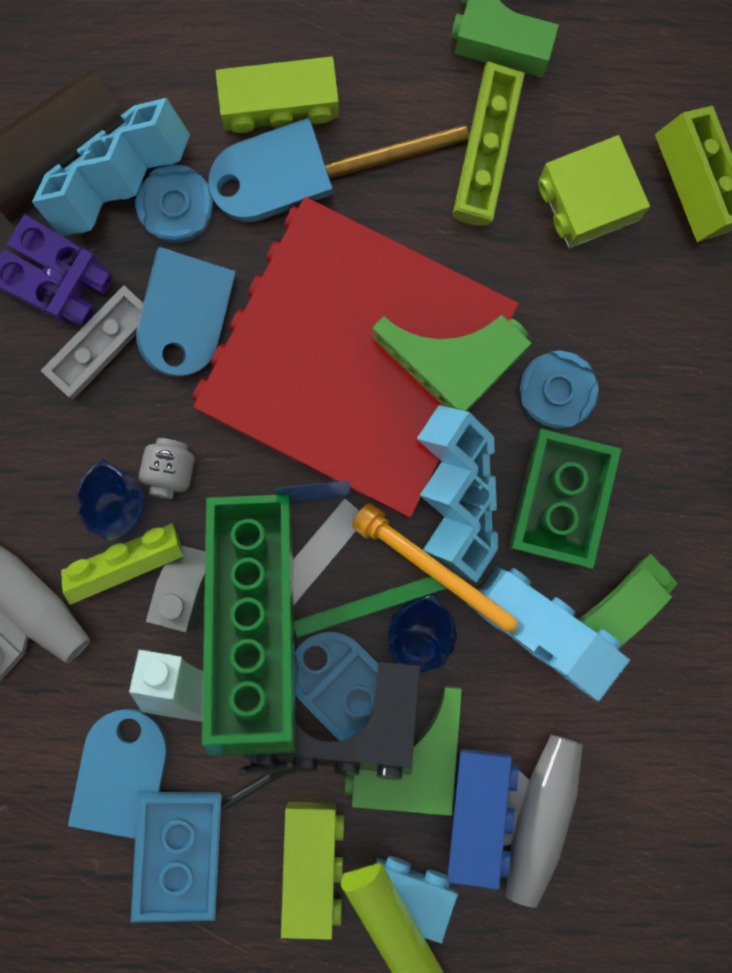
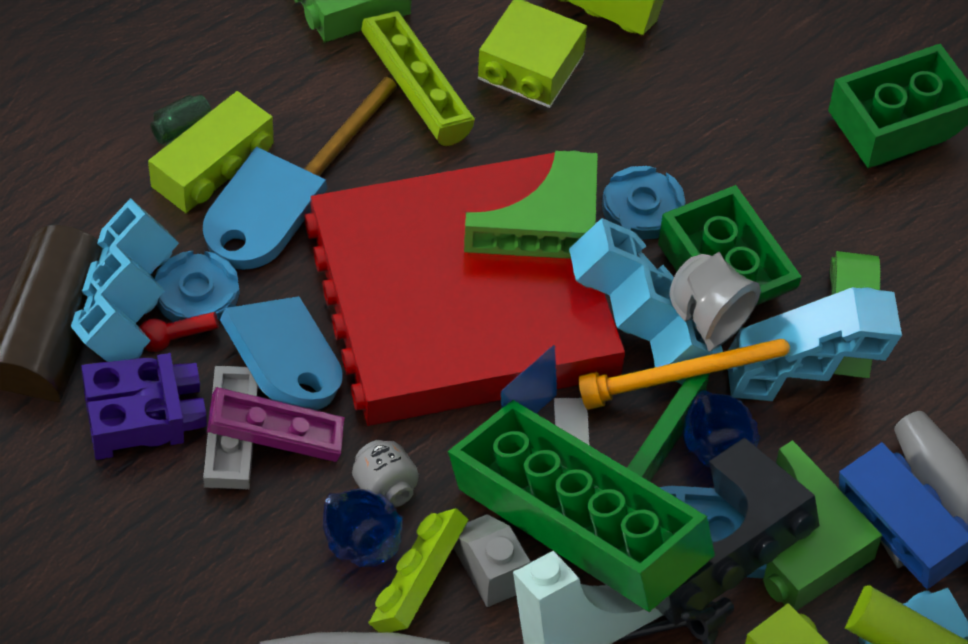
camera: 40 degrees left, 30 degrees down
none -> red bar [139,311,219,352]
none -> clear green brick [150,94,212,145]
none -> magenta tile [207,387,345,462]
none -> light grey helmet [670,252,761,352]

